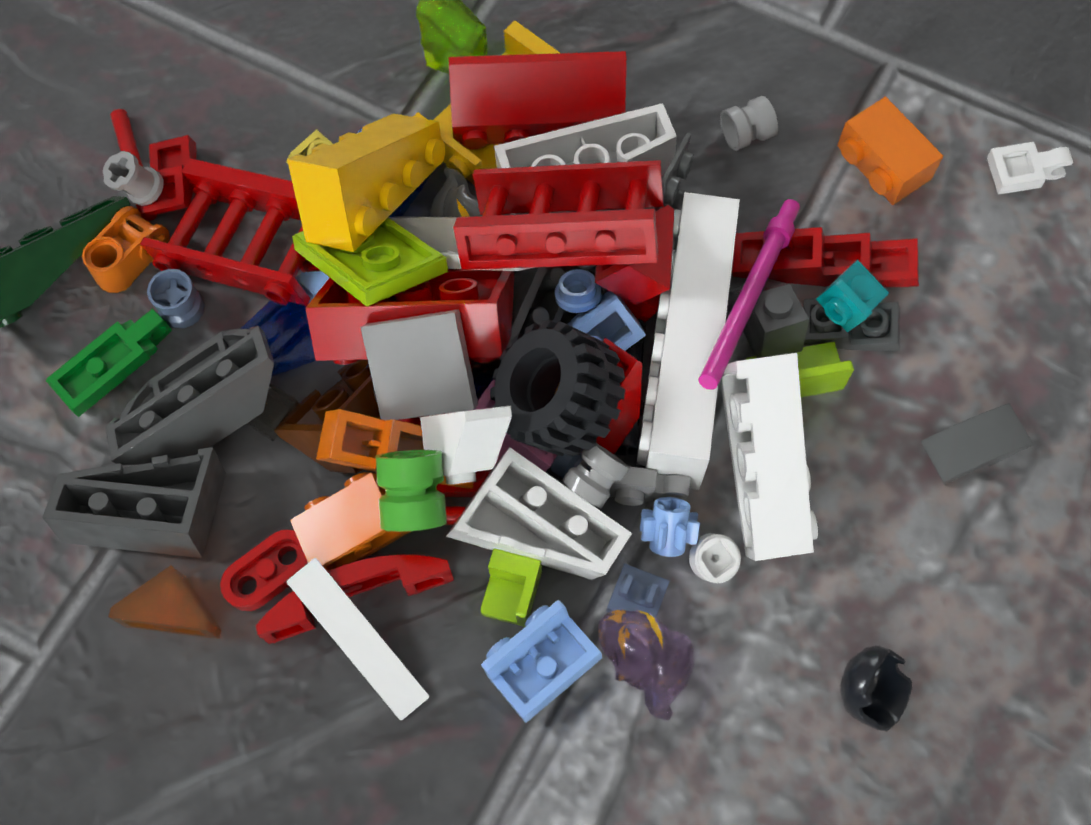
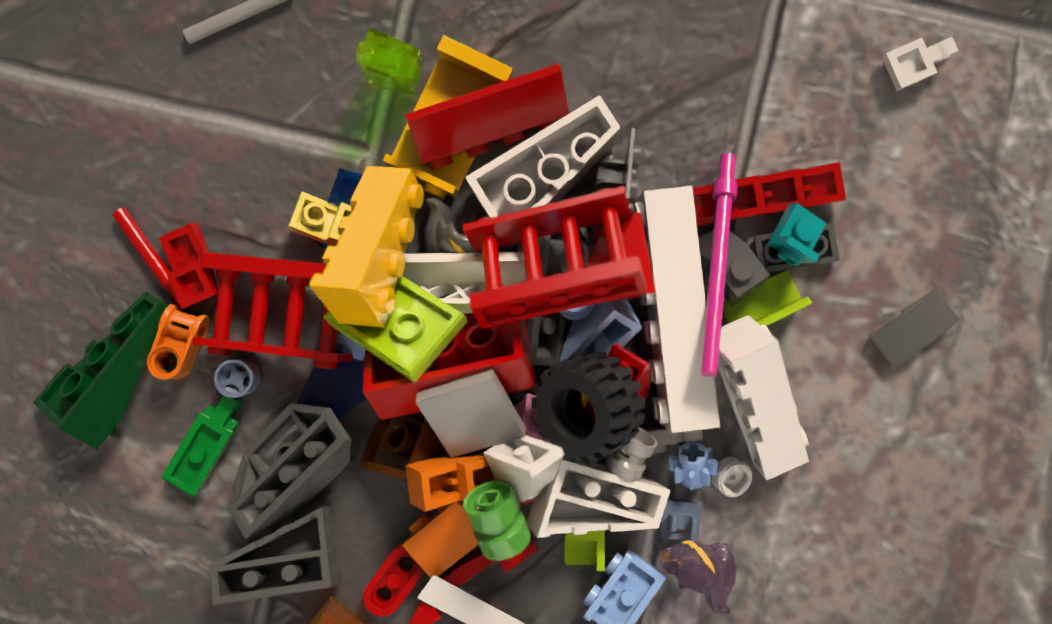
camera: 15 degrees left, 20 degrees up
light grey bush [102,151,163,206] -> none
light grey wheel [720,96,778,151] -> none
orange brick [837,96,944,205] -> none
black hair [840,646,912,731] -> none

